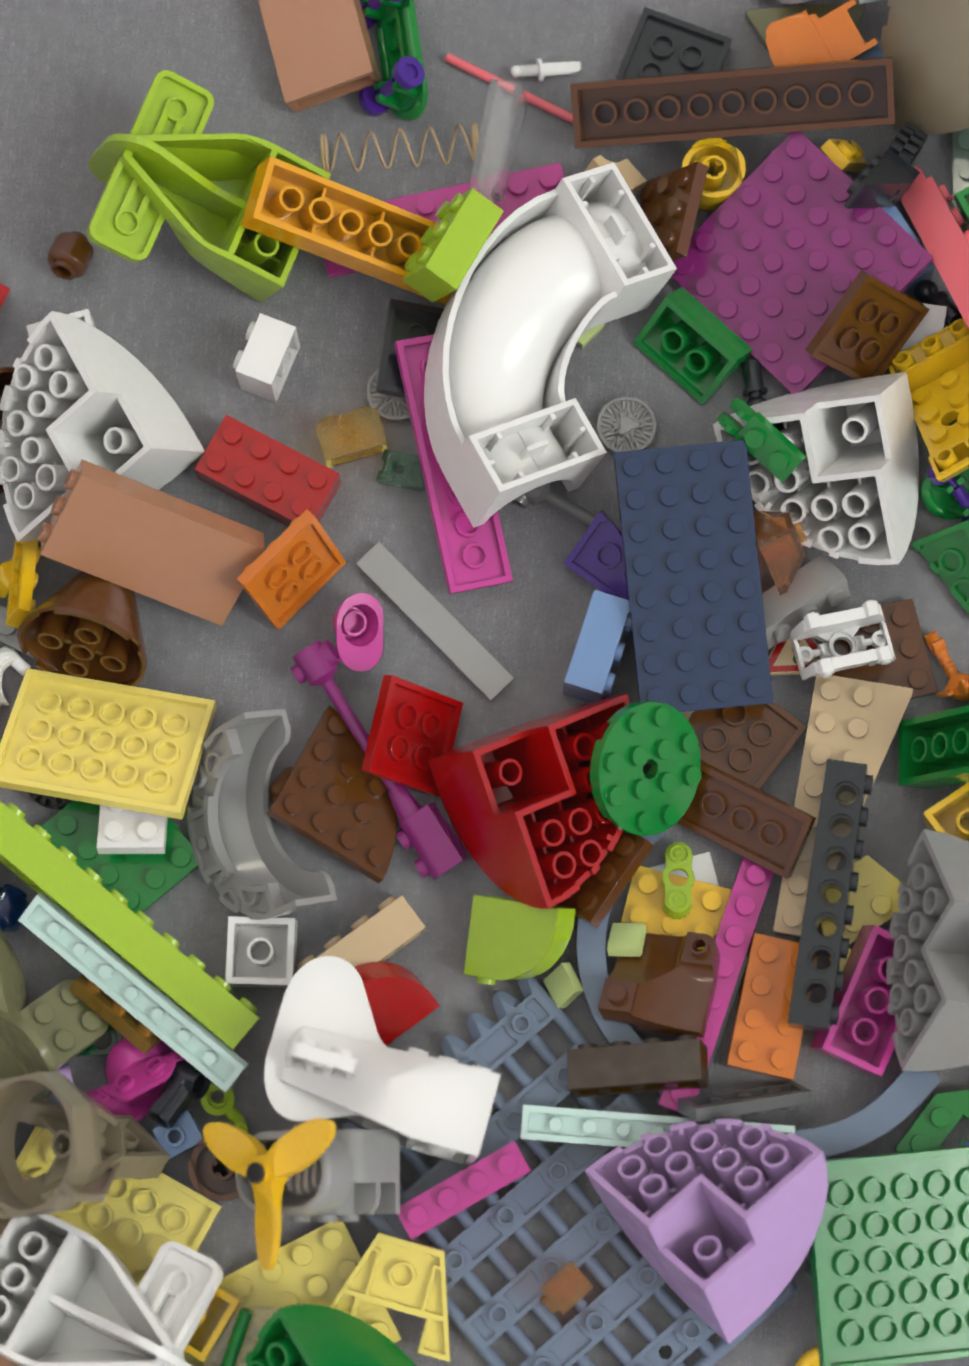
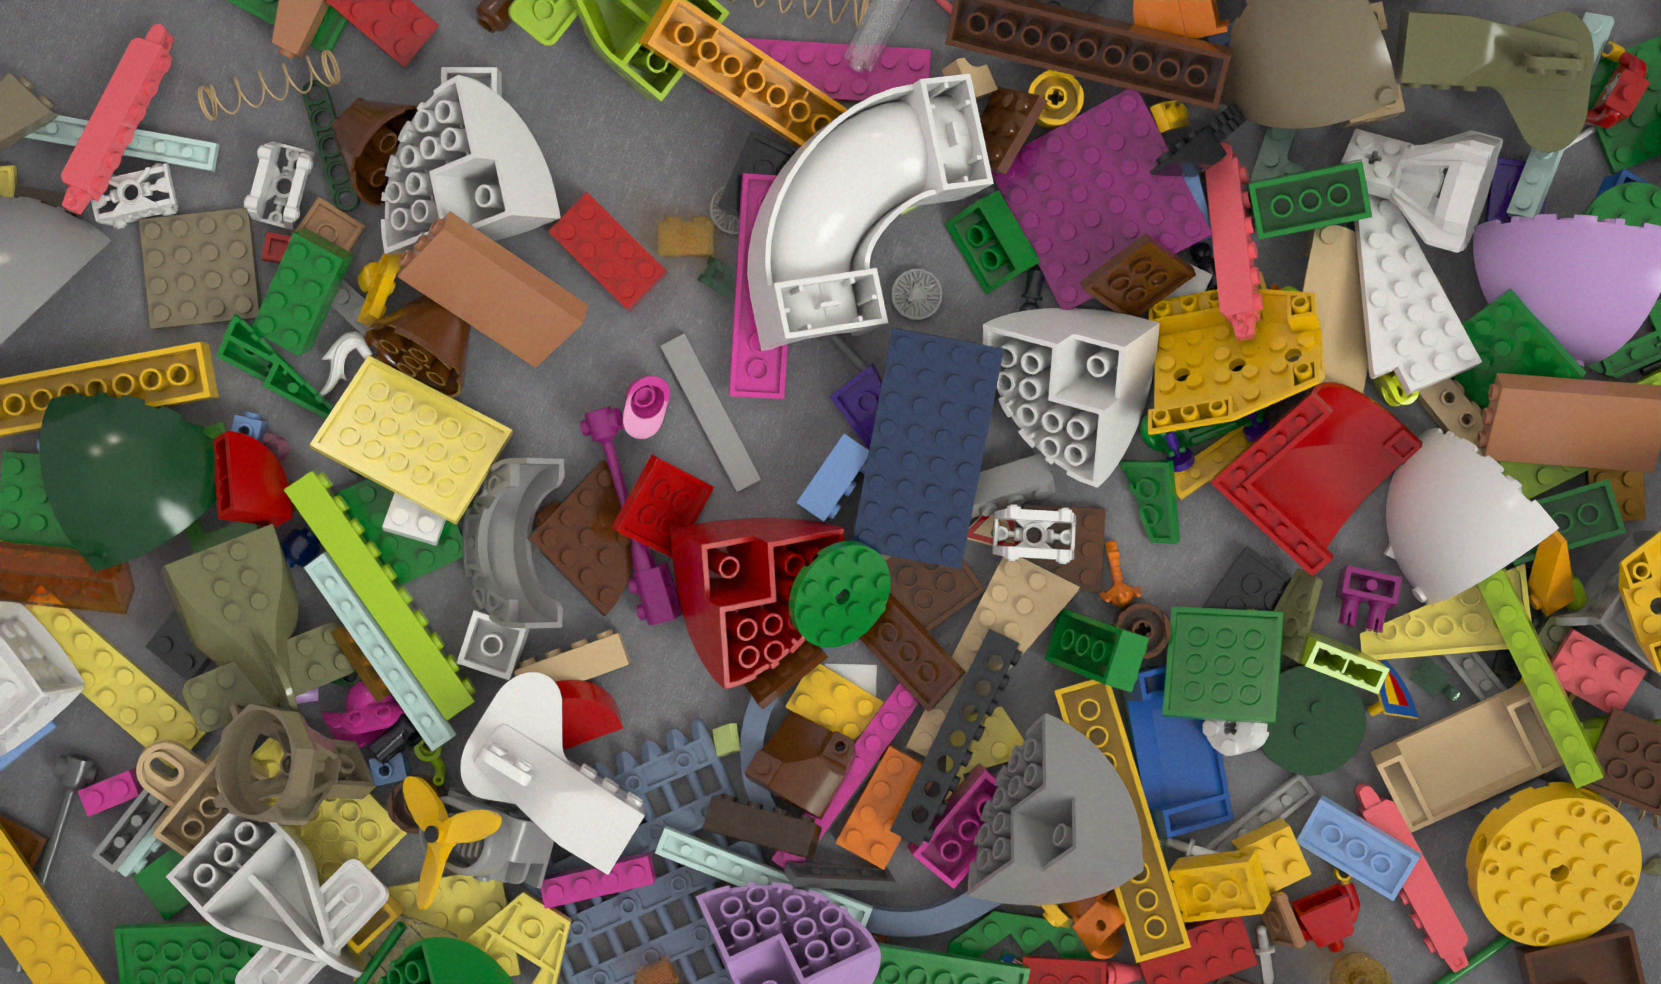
camera: 10 degrees right, 10 degrees up
white brick [233,313,300,403] -> none
orange plate [237,509,347,631] -> none
lime brick [402,188,504,303] -> none
lime brick [464,895,576,985] -> none
yellowish green tile [607,923,647,957] -> none
lime piece [662,842,695,920] -> none
green hinge [717,397,807,483] -> none
clear orange slope [753,510,807,596] -> none

